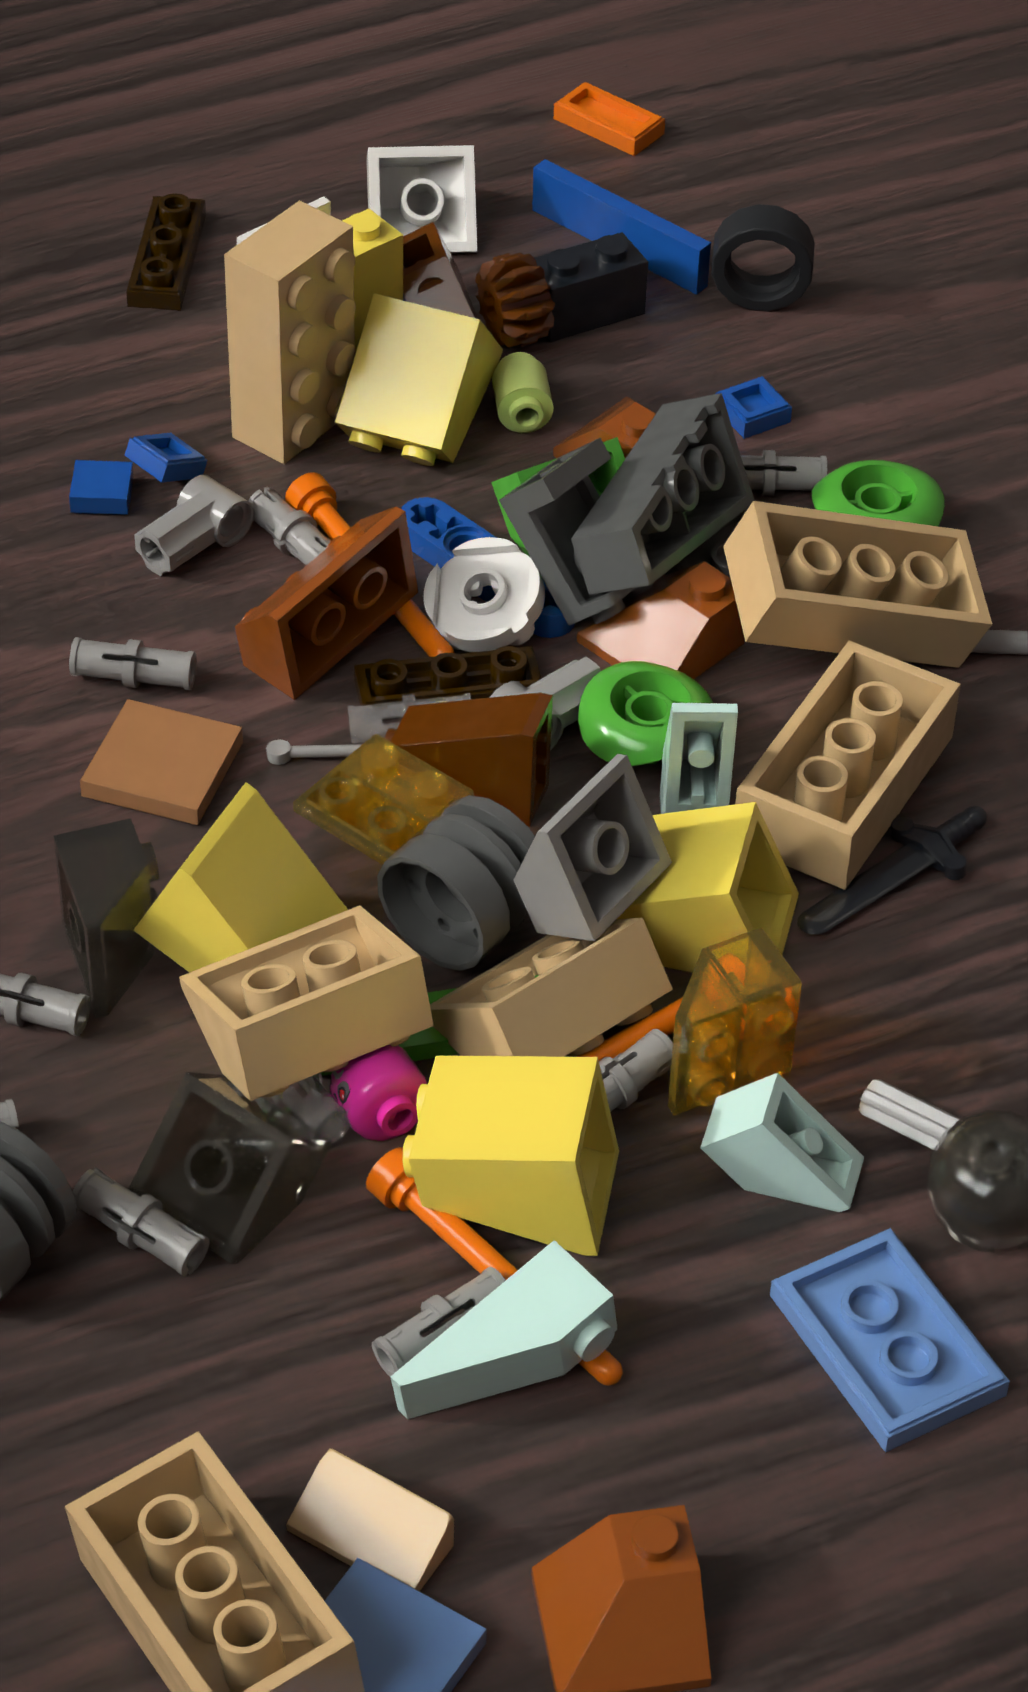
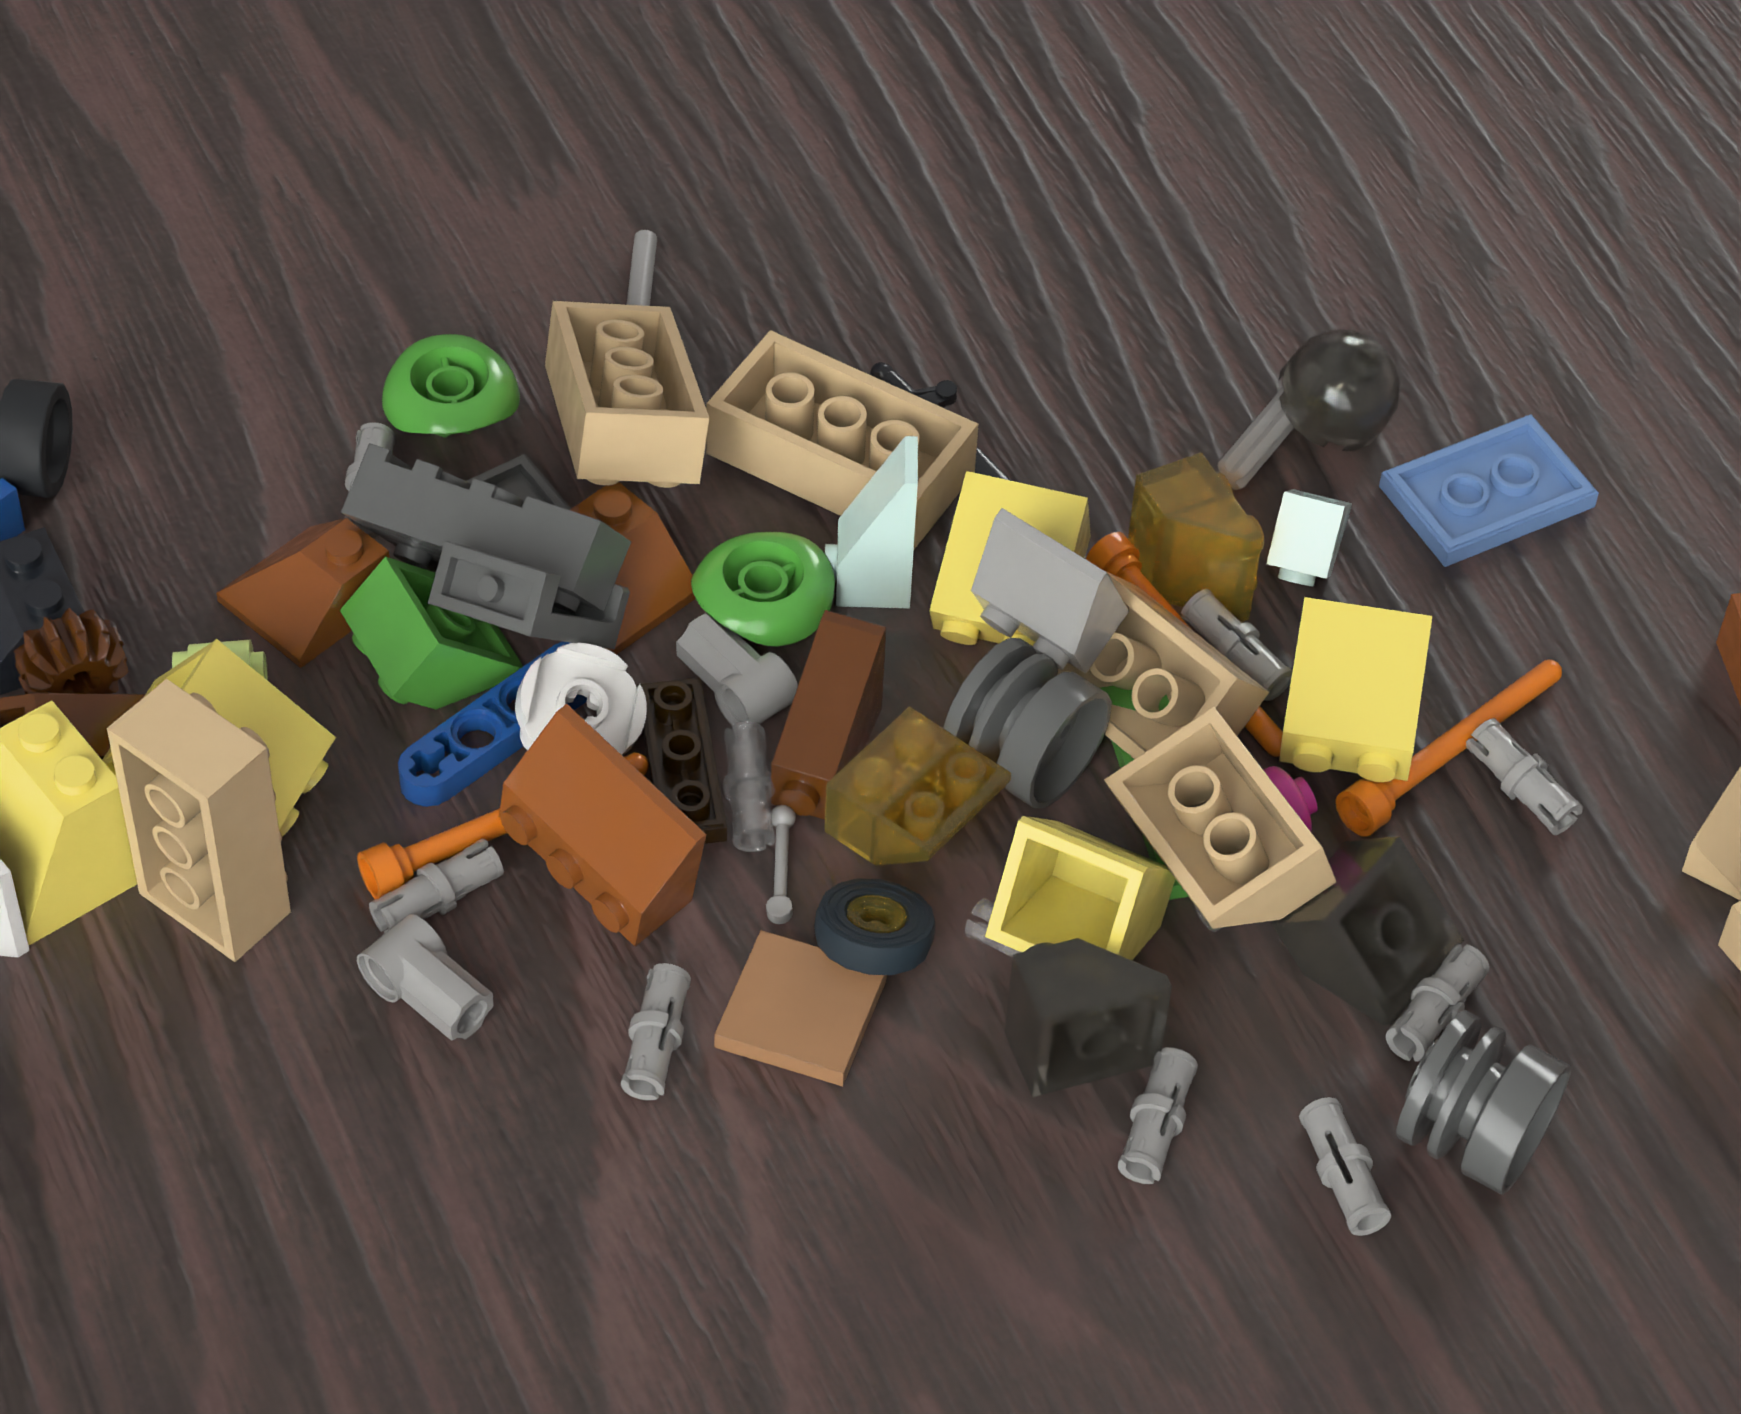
camera: 90 degrees left, 5 degrees up
blue tile [69,460,134,515] -> none
blue tile [124,433,208,483] -> none
light aqua slope [390,1240,617,1419] -> none
blue tile [715,376,792,439] -> none
none -> black bush [814,878,935,975]

